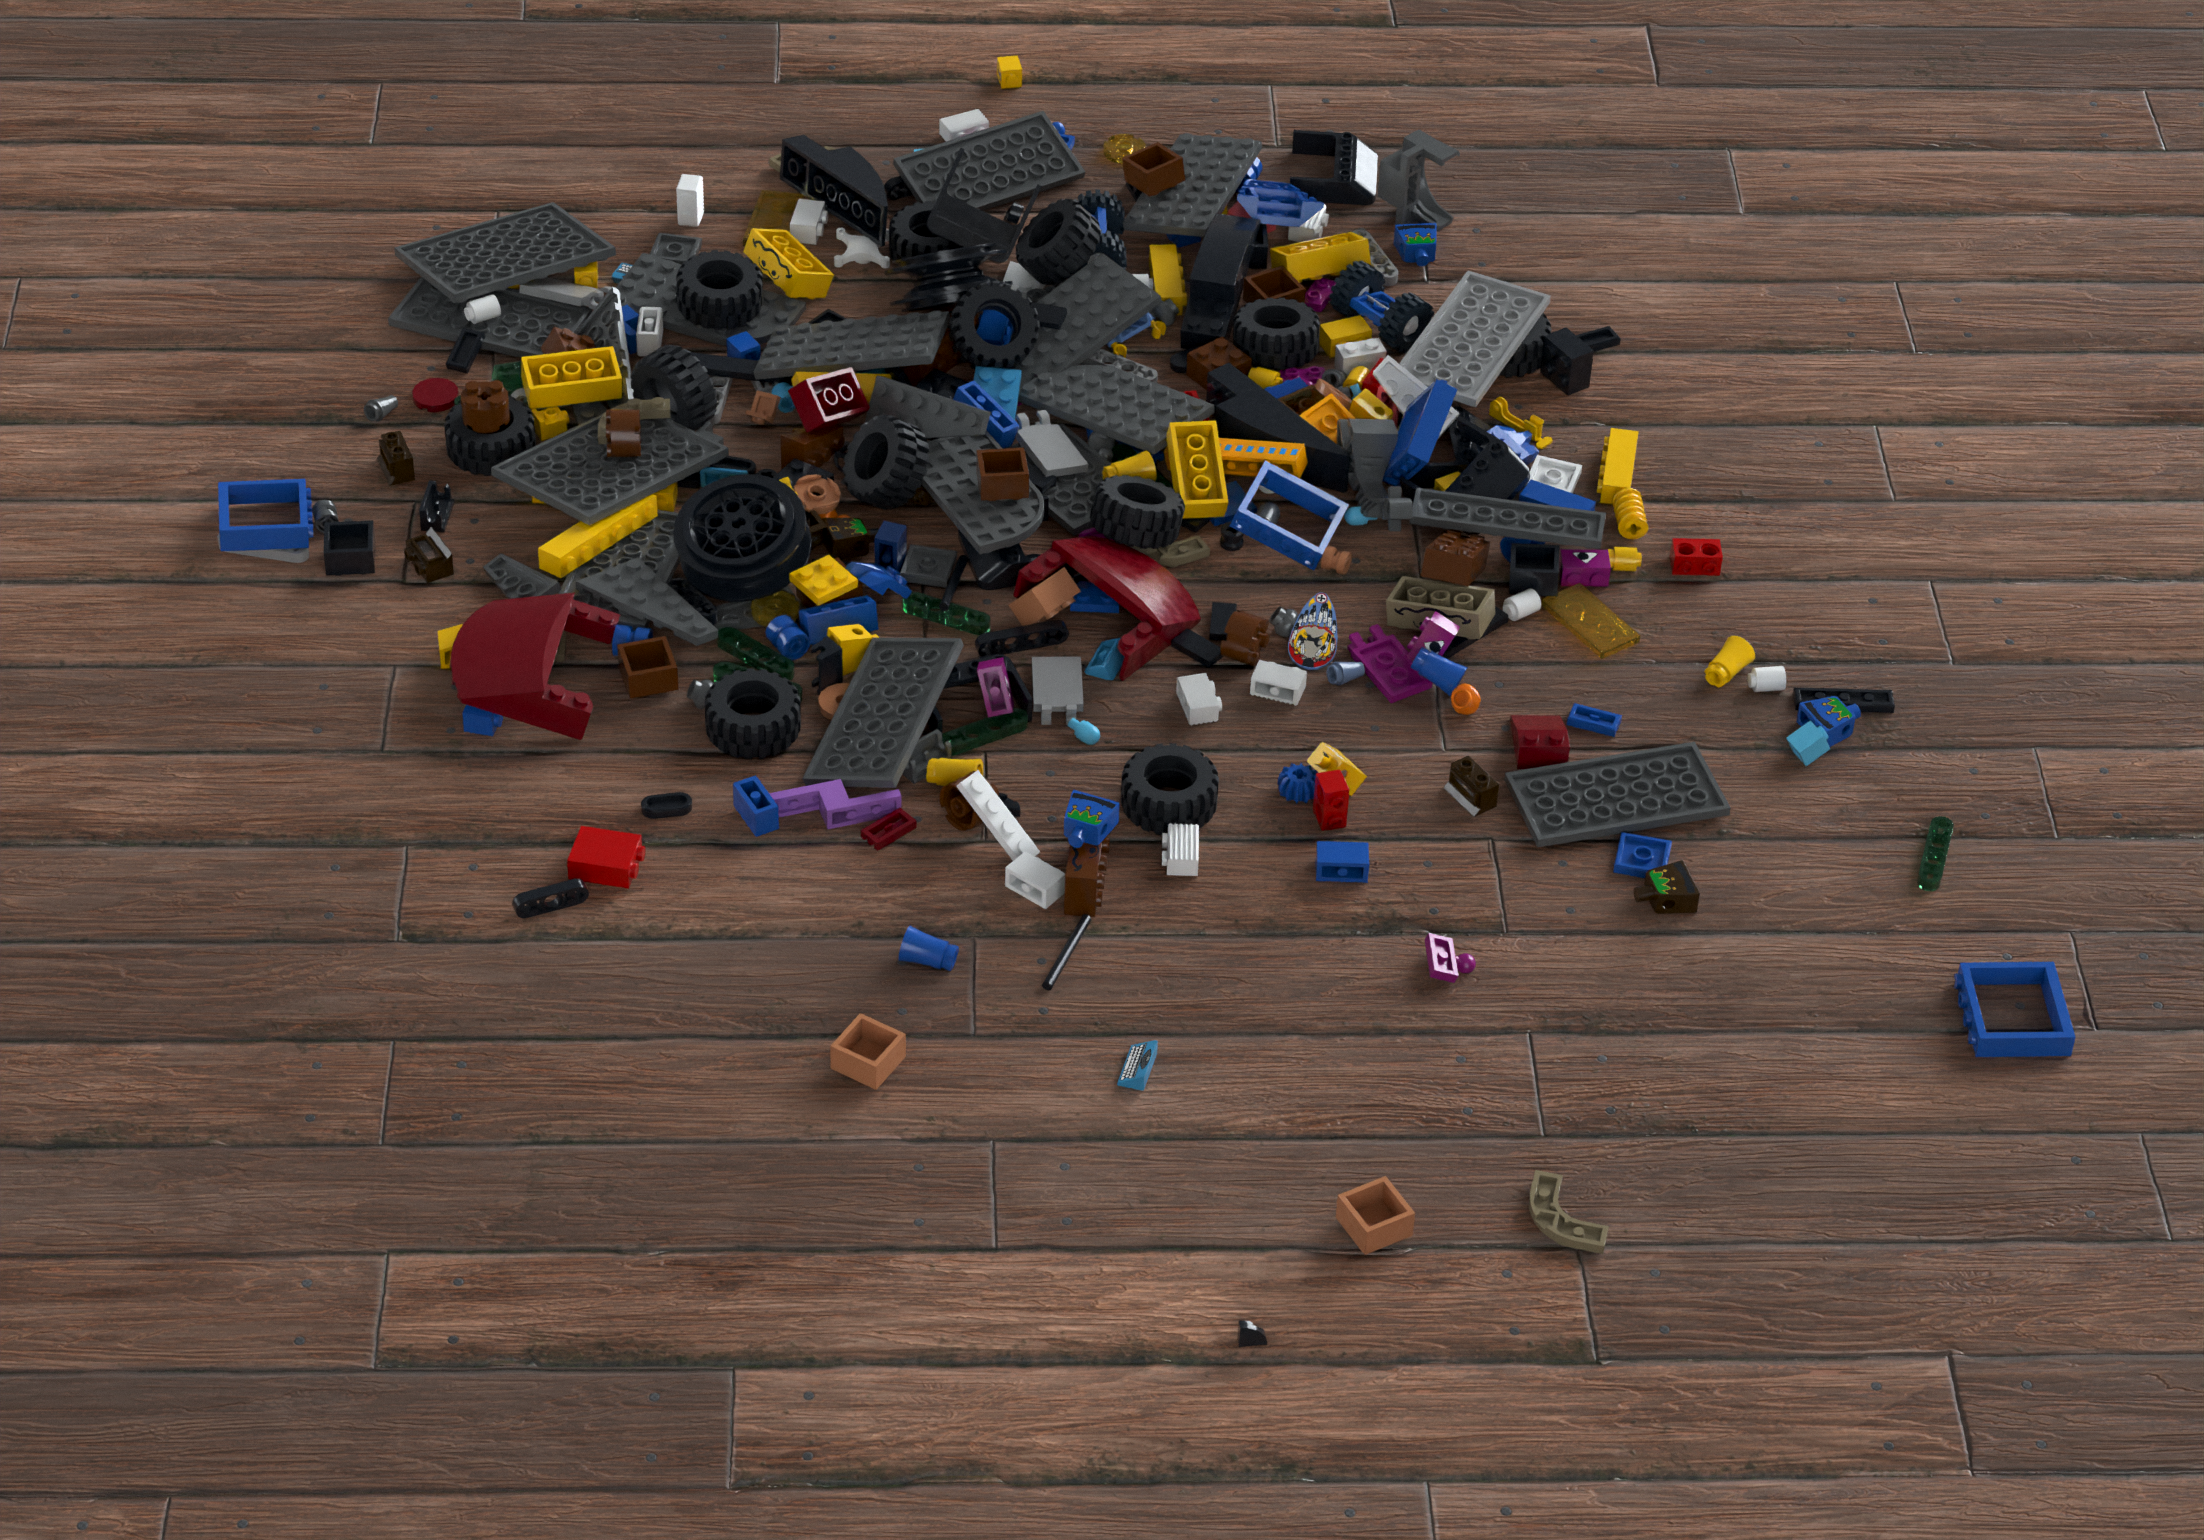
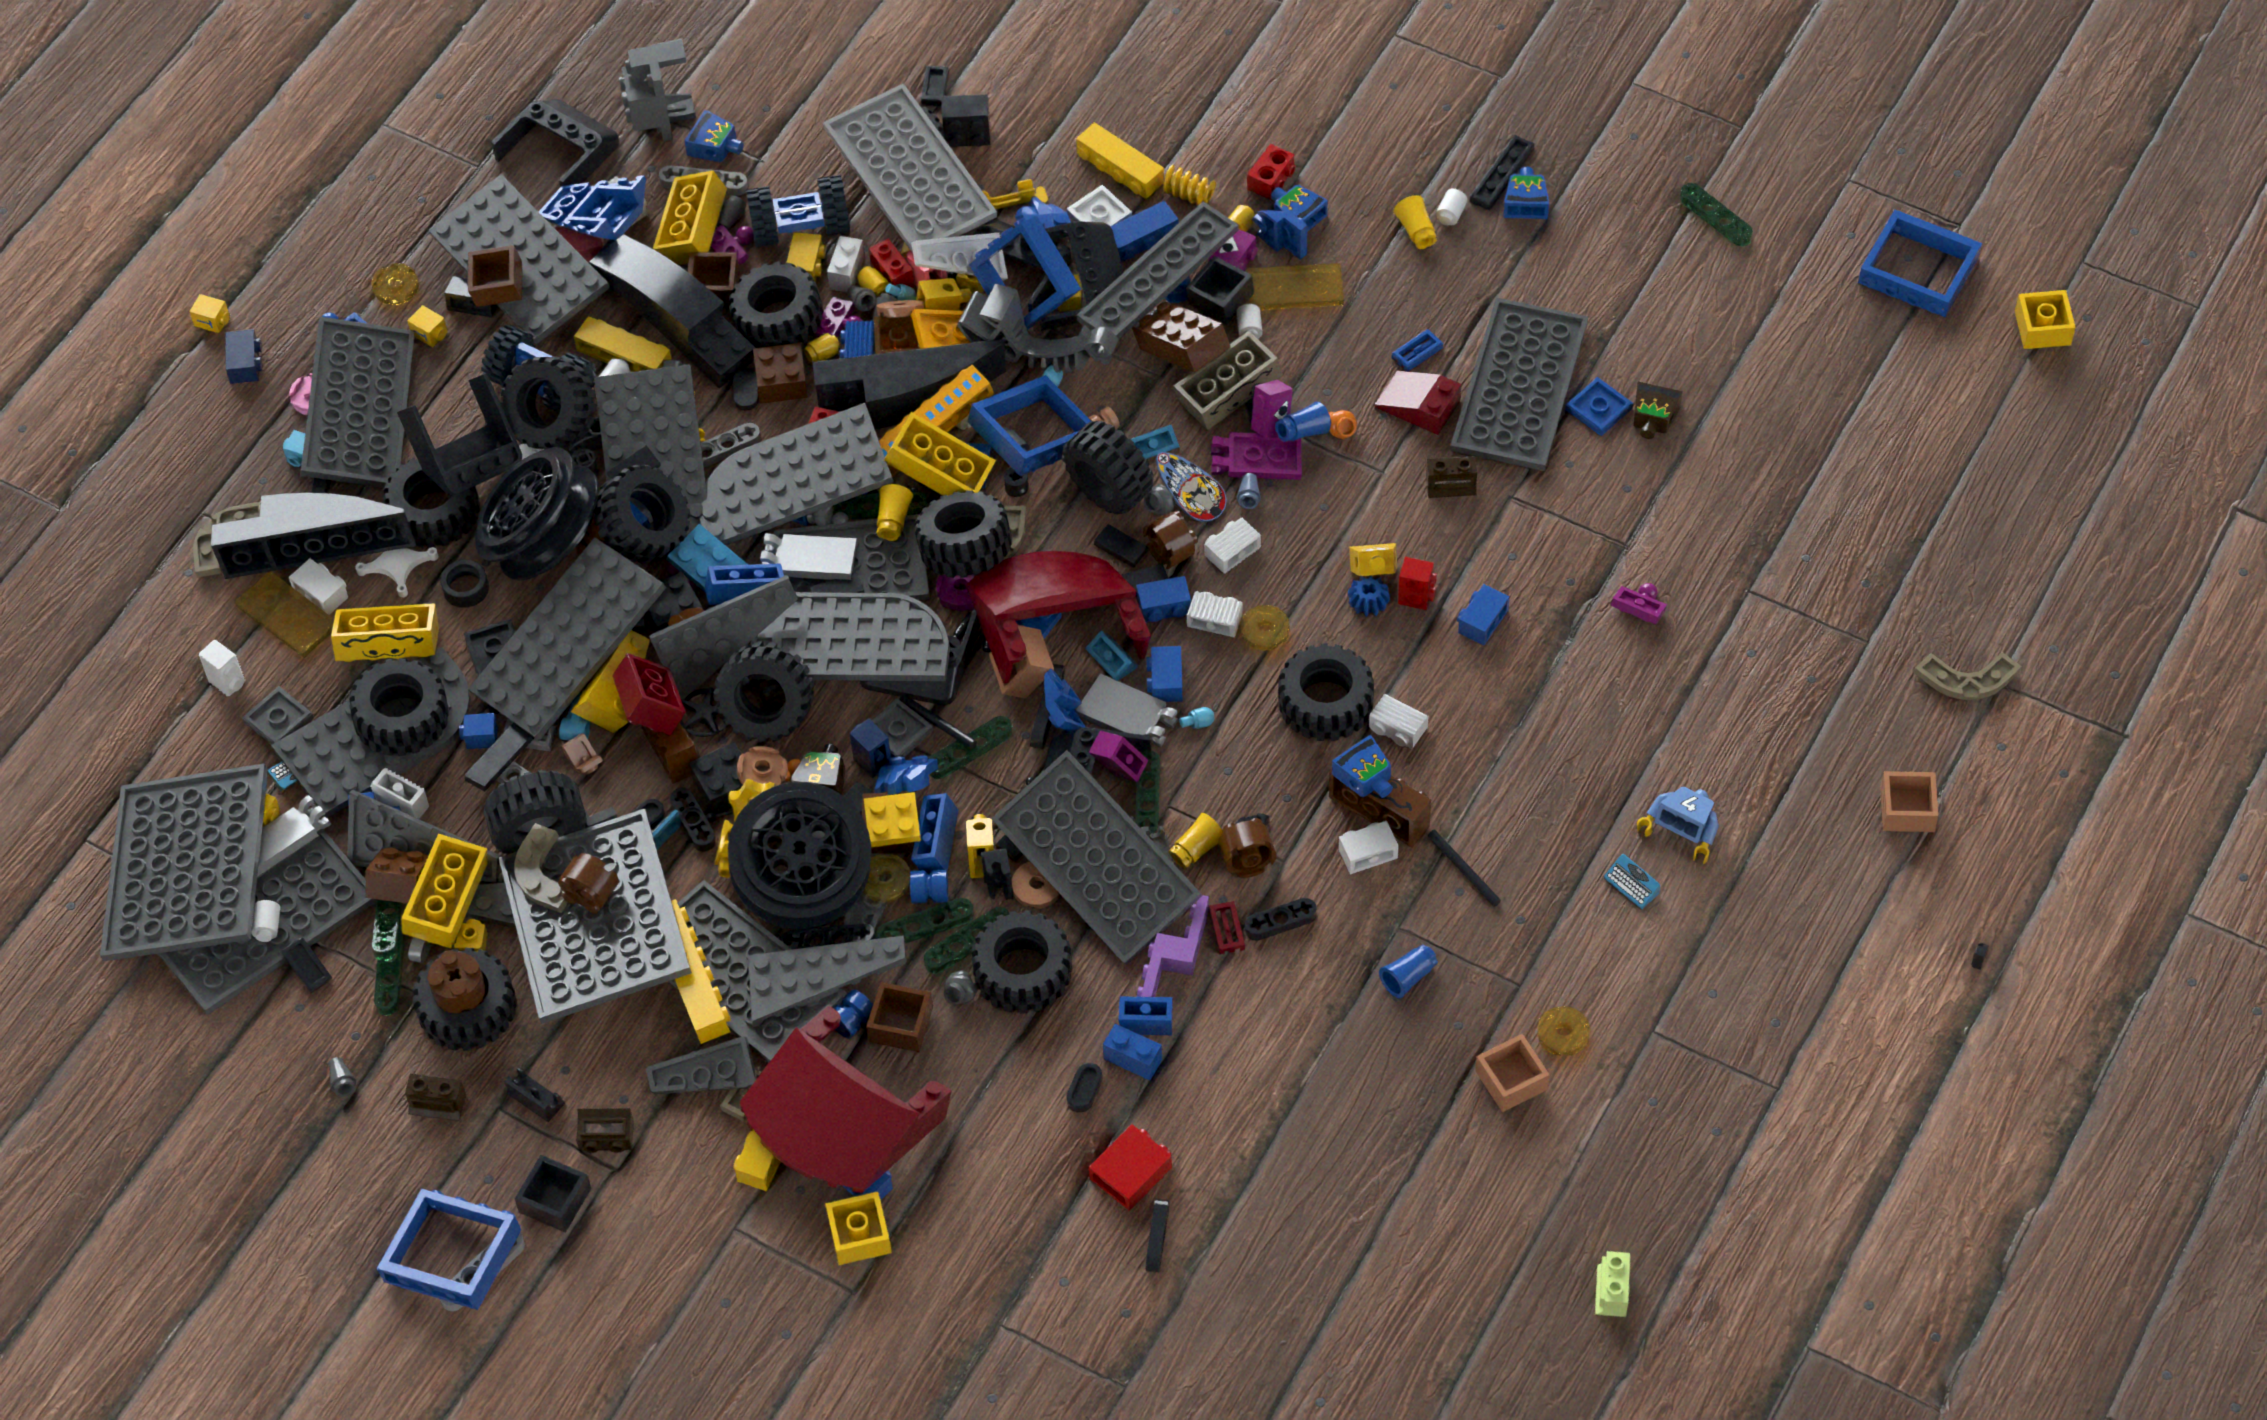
camera: 55 degrees left, 15 degrees up
dark grey wheel [312,500,339,533] -> none
dark red tile [412,378,459,412] -> none
white brick [939,109,989,142] -> none
white plate [956,770,1040,861] -> none
reddish brown piece [976,447,1029,501] -> none
black beam [1003,202,1024,225] -> none
medium azure brick [1786,720,1830,766] -> none
none -> dark blue brick [226,329,263,384]
none -> yellow brick [407,305,448,348]
none -> black tyre [440,560,489,608]
none -> yellow brick [825,1192,892,1265]
none -> blue plate [1044,668,1085,732]
none -> black tyre [1062,421,1154,515]
none -> blue brick [1103,1024,1162,1080]
none -> dark azure slope [1131,425,1179,459]
none -> blue brick [1136,576,1191,622]
none -> blue brick [1146,646,1183,702]
none -> clear yellow tile [1240,605,1290,651]
none -> black beam [1245,898,1317,941]
none -> blue plate [1251,210,1307,260]
none -> blue torso [1271,185,1328,232]
none -> clear yellow tile [1537,1006,1590,1056]
none -> yellowish green window [1595,1251,1630,1317]
none -> medium blue torso [1637,787,1719,864]
none -> yellow brick [2015,290,2075,349]

